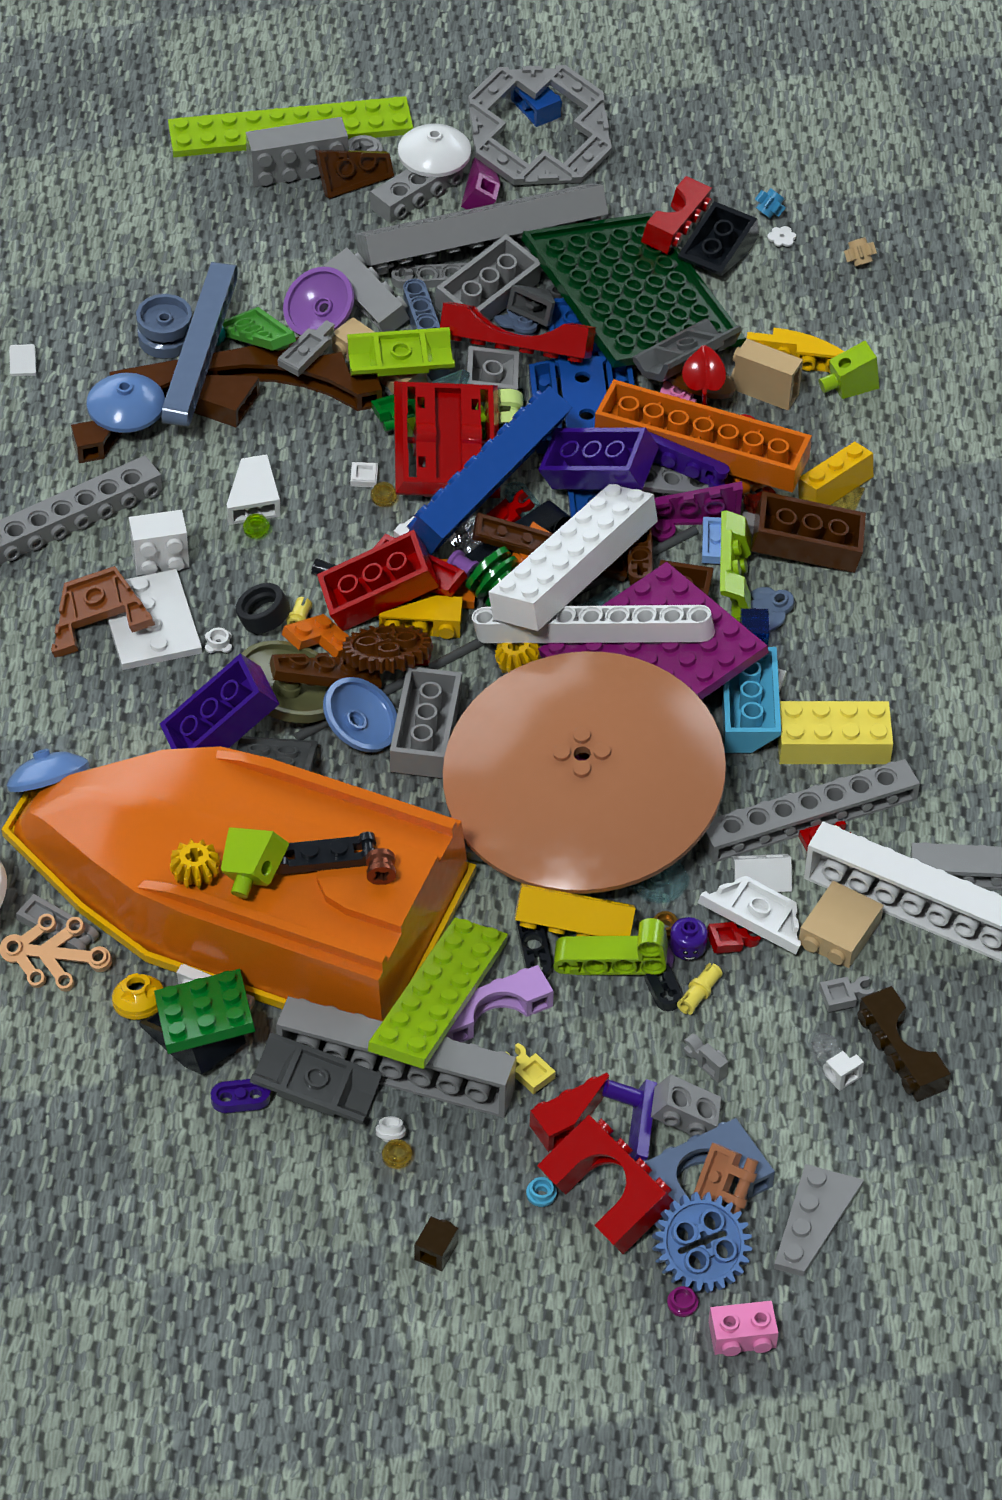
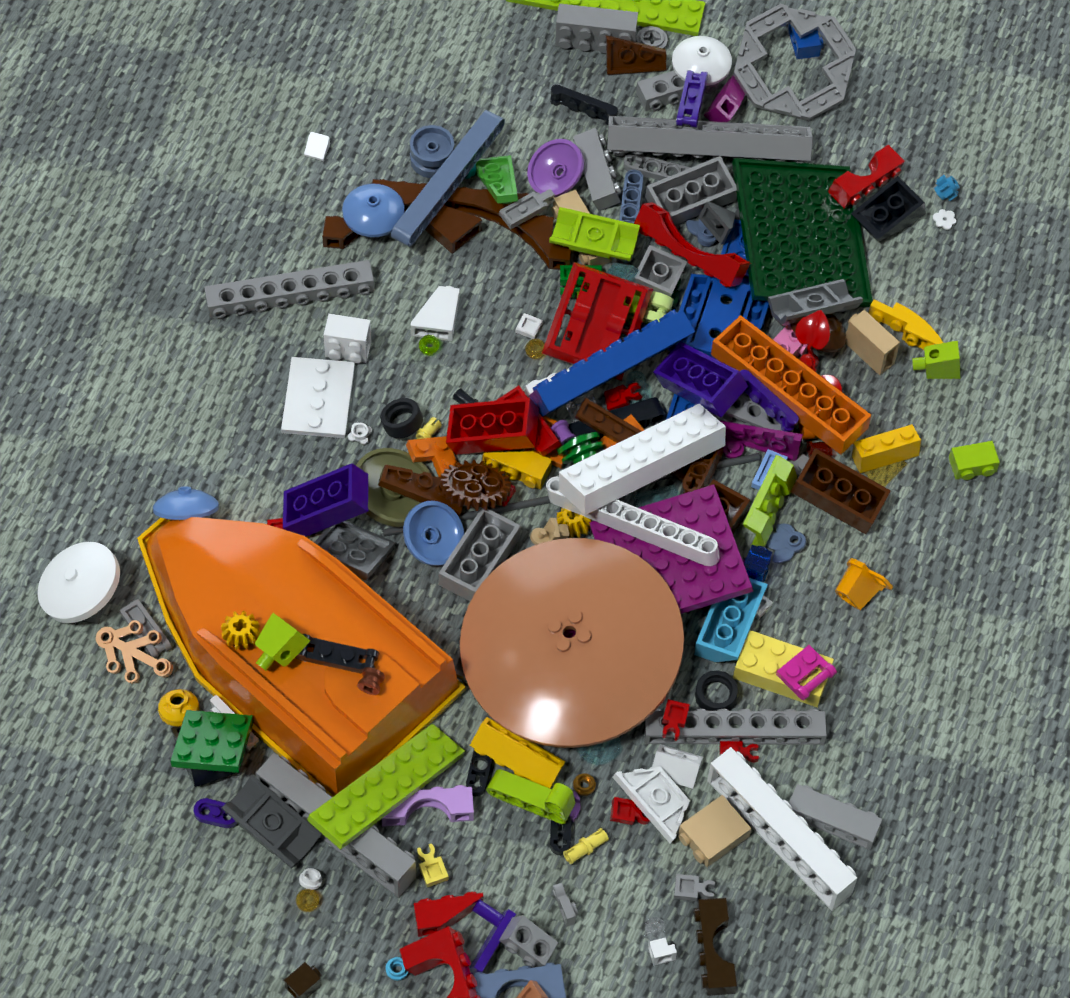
camera: 20 degrees right, 10 degrees up
dark orange wing [51,566,155,657] -> none
dark purple head [669,917,708,960] -> none
tan gear [844,237,877,267] -> none
none -> tan hips [530,518,569,545]
none -> black plate [550,85,618,125]
none -> red plate [662,699,690,741]
none -> dark purple plate [676,70,708,128]
none -> black tyre [695,670,738,711]
none -> dark pink plate [776,645,837,700]
none -> light orange container [835,558,893,610]
none -> lime brick [949,441,1000,480]

